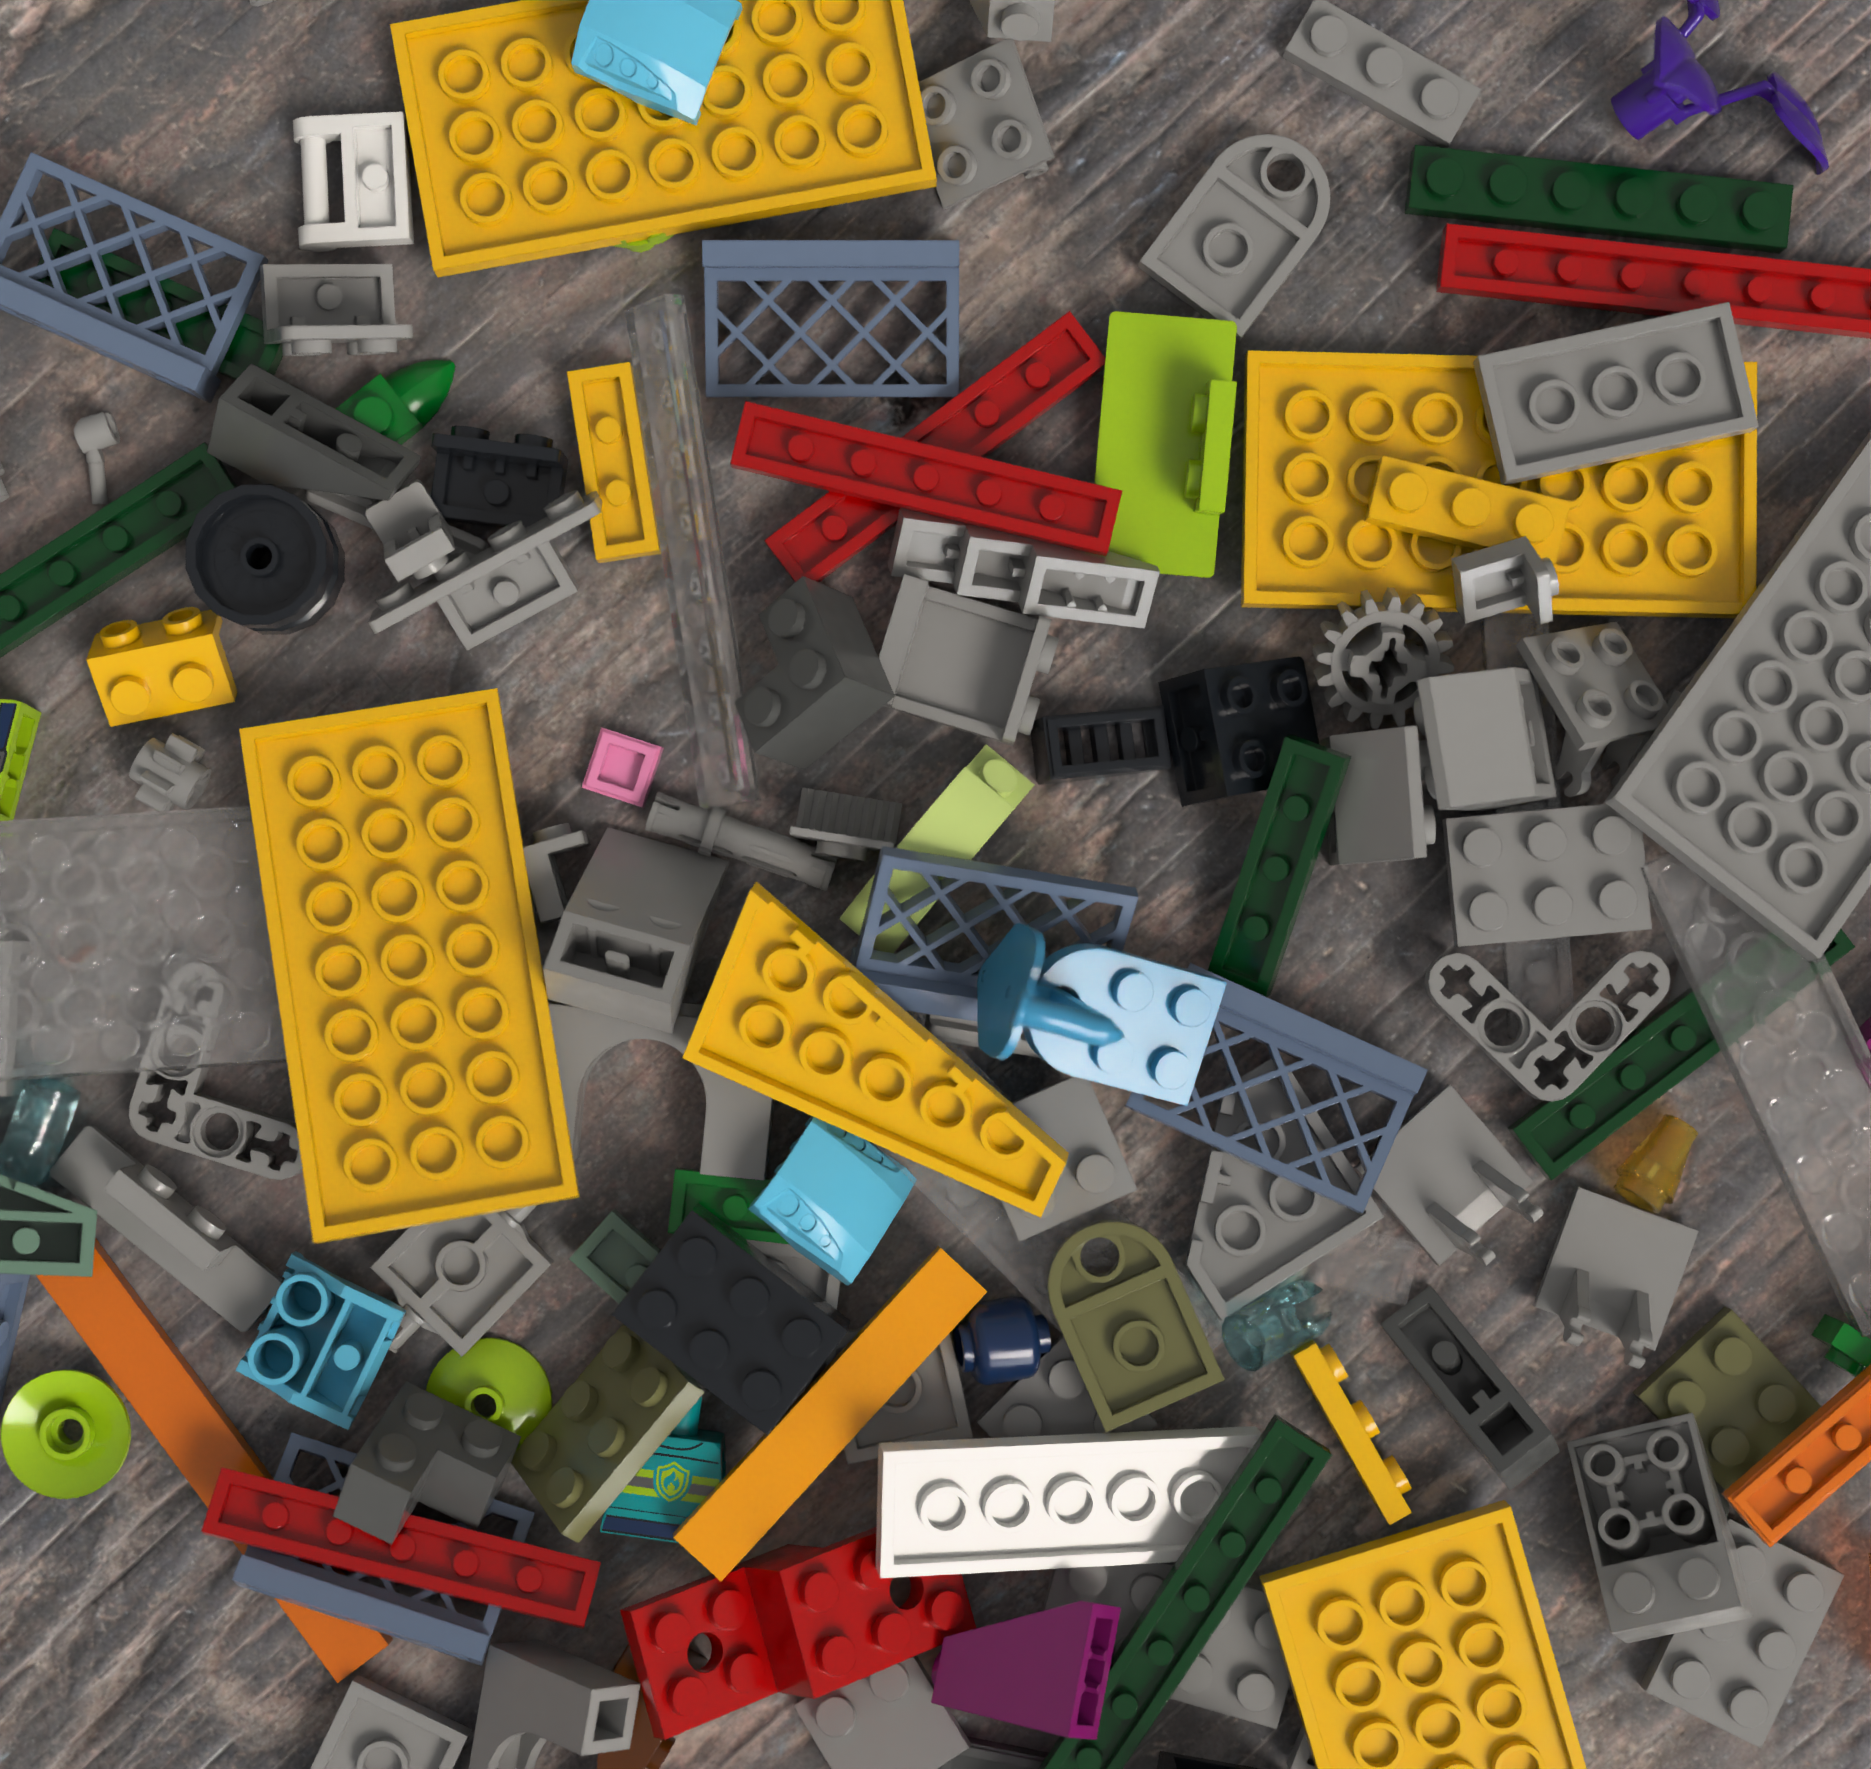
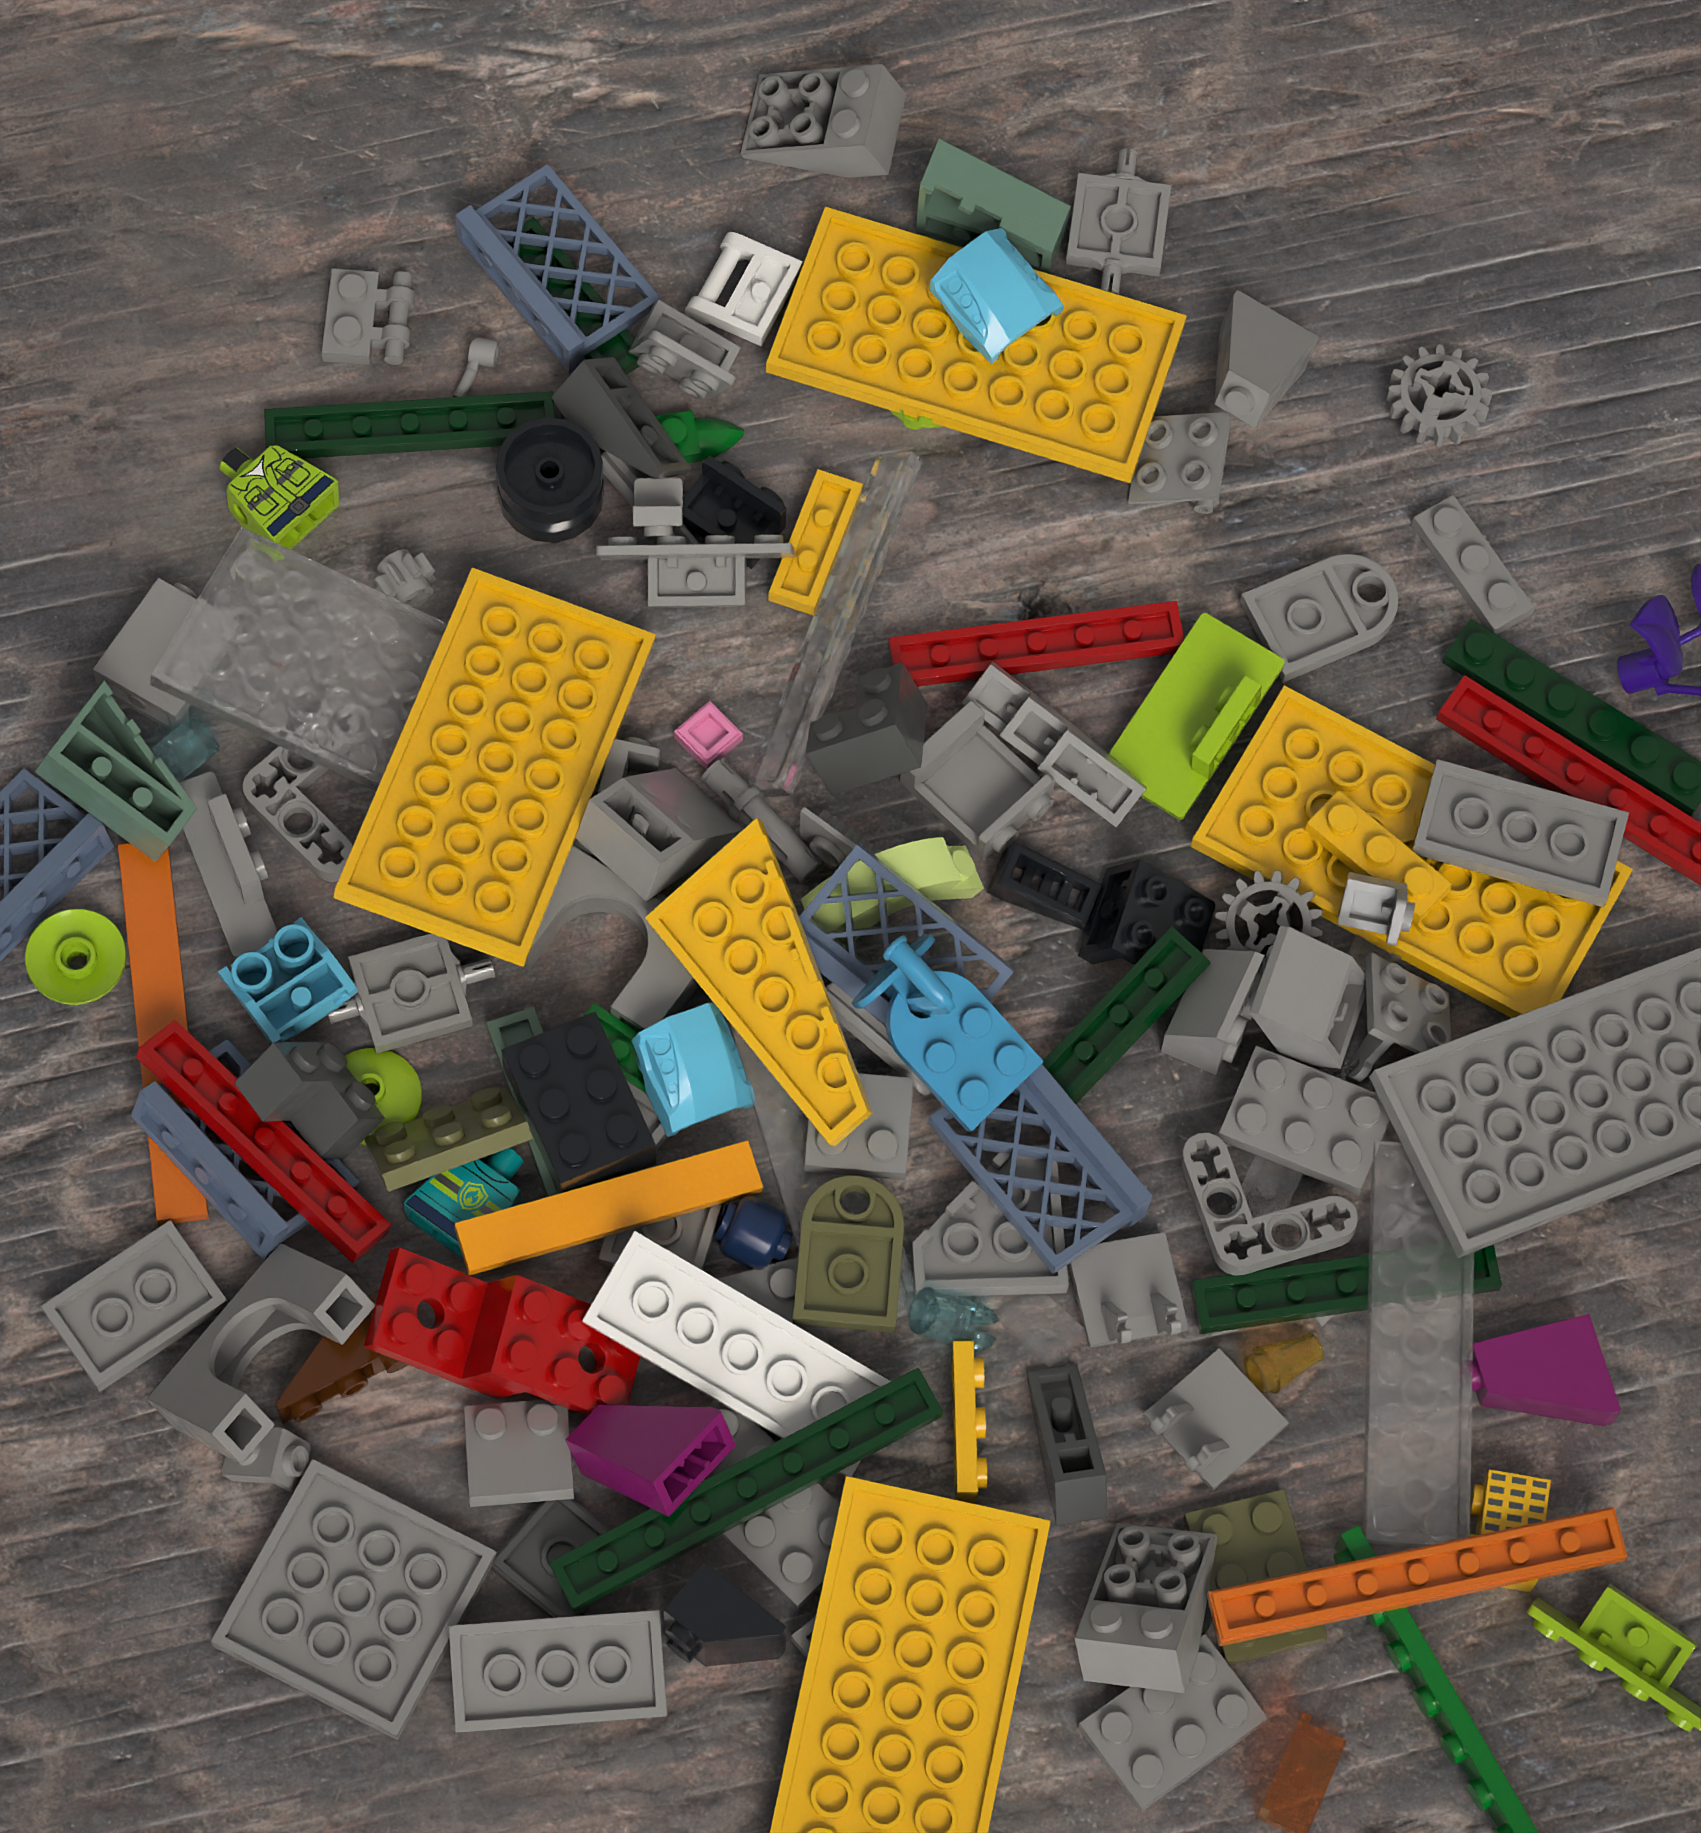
camera: 25 degrees right, 20 degrees down
yellow bracket [86,607,237,727] -> none
sand blue fence [702,240,959,397] -> none
red plate [730,401,1122,557] -> none

